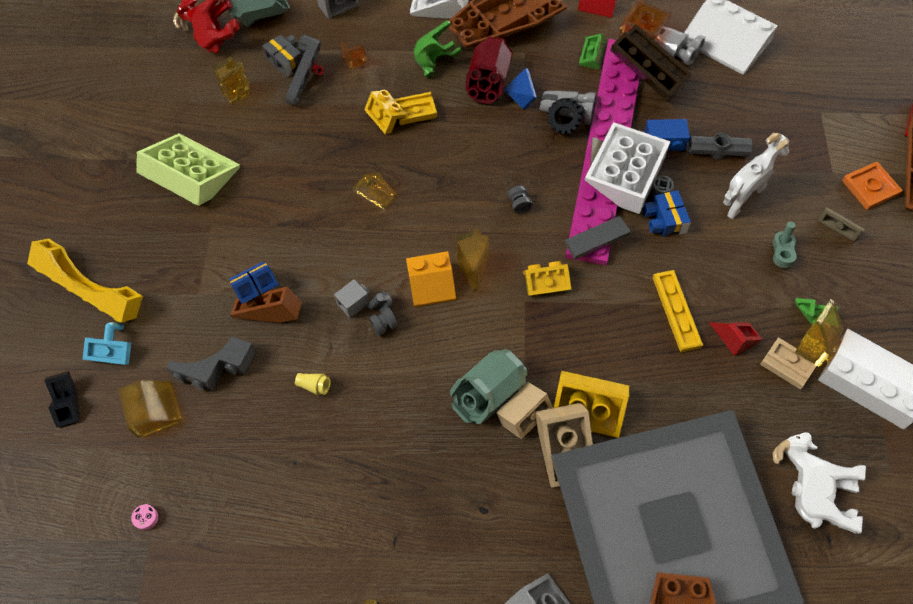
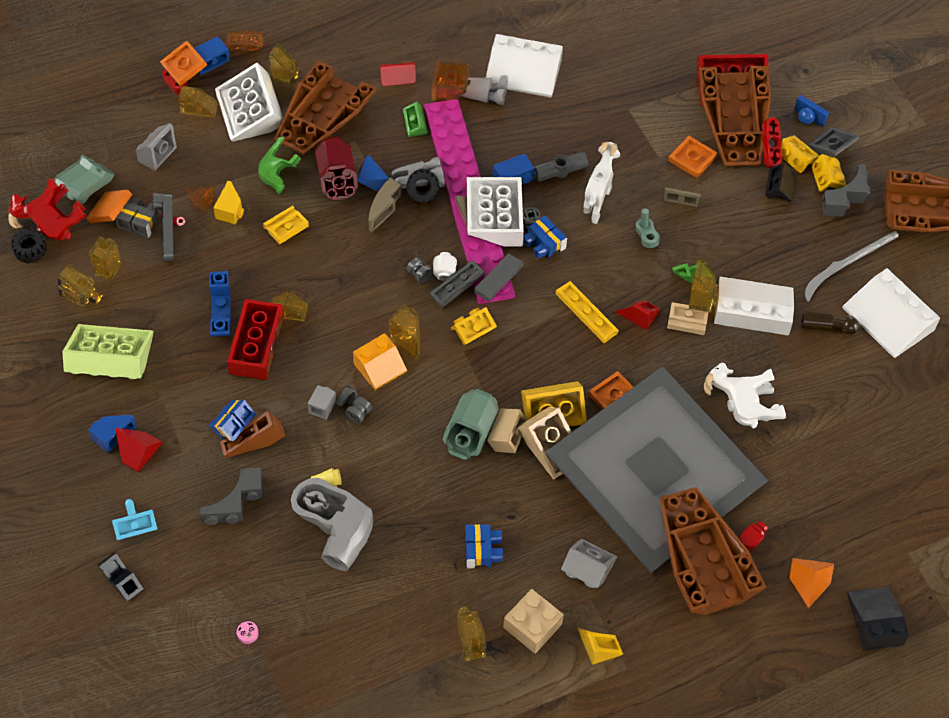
camera: 30 degrees left, 5 degrees down
yellow arch [27,239,143,323] -> none
clear yellow slope [118,380,182,438] -> none
yellow bracket [365,90,407,134] -> none
dark brown brick [610,24,692,101] -> none
none -> black tyre [11,228,47,263]
none -> clear yellow torso [57,264,102,307]
none -> orange tile [86,189,132,223]
none -> blue slope [89,415,137,453]
none -> red slope [115,427,162,472]
none -> blue slope [209,271,232,337]
none -> yellow slope [214,181,244,225]
none -> red brick [227,299,284,380]
none -> light grey piece [291,478,374,571]
none -> dark tan slope [368,178,401,233]
none -> dark grey tile [429,260,485,308]
none -> white head [433,252,457,281]
none -> blue hips [465,524,503,569]
none -> orange tile [588,371,633,410]

